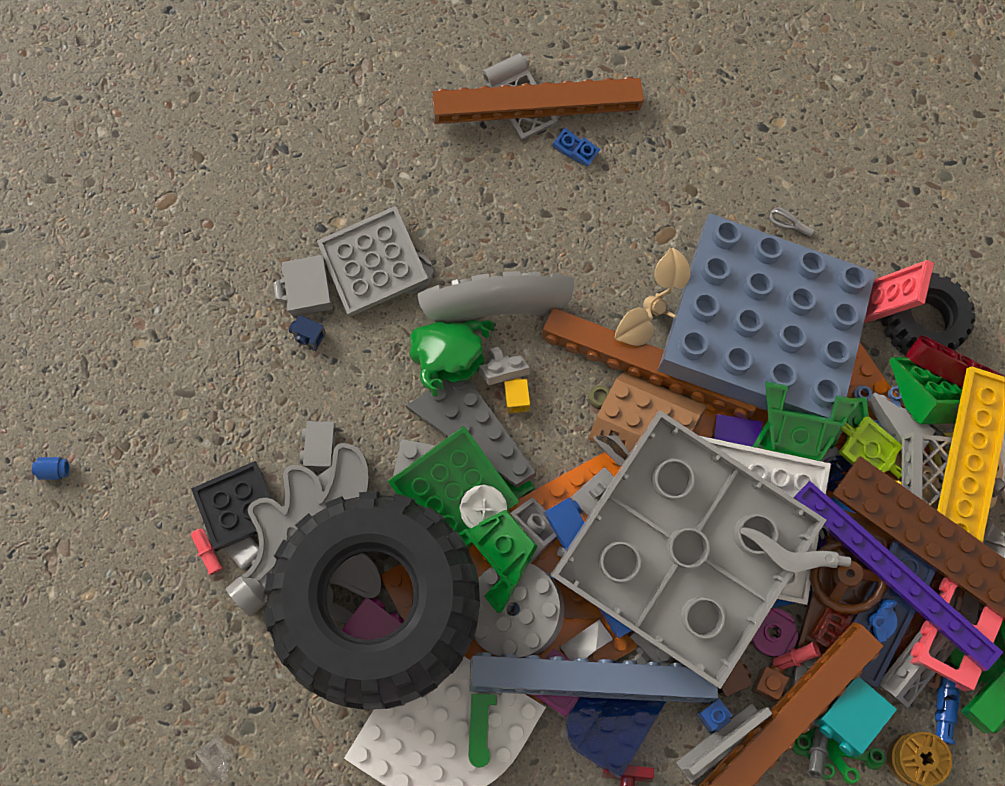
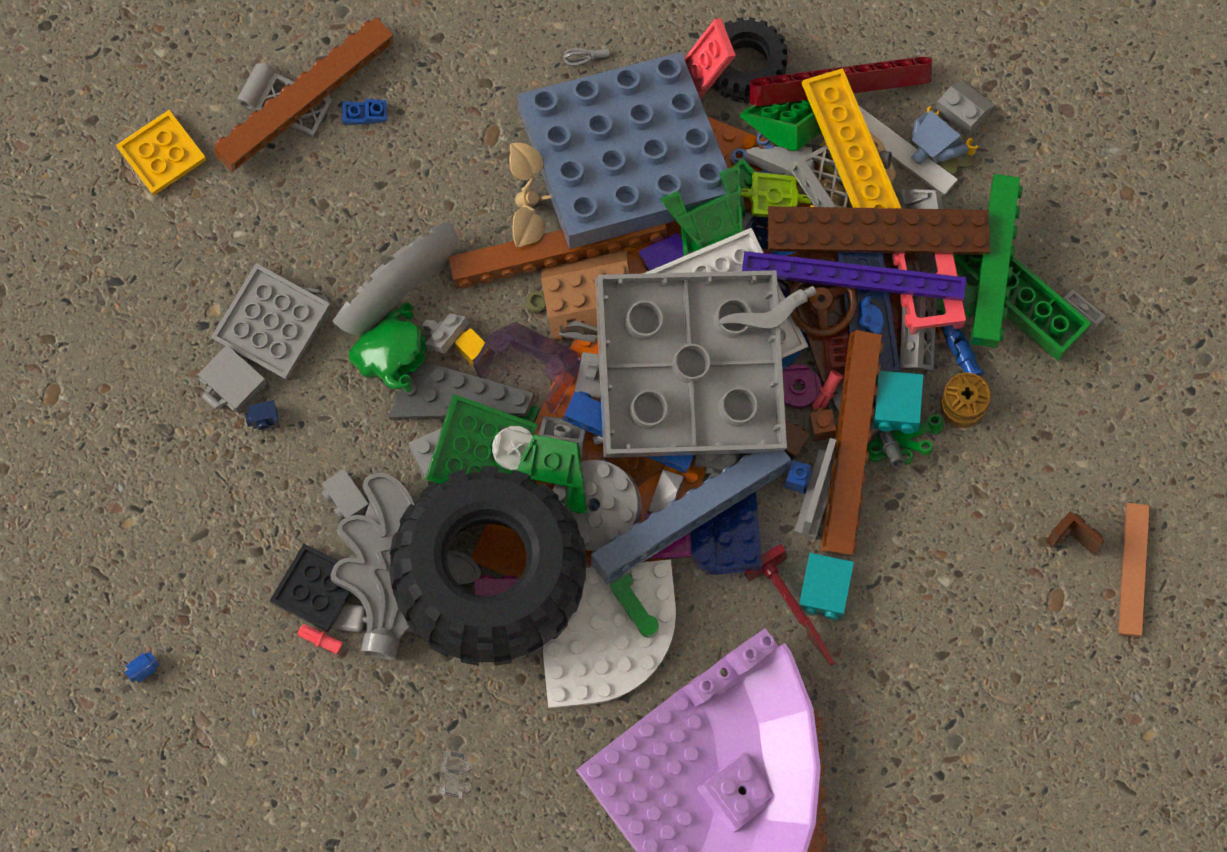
camera: 35 degrees left, 0 degrees up
none -> yellow plate [116,110,206,196]
none -> windscreen [473,322,581,414]

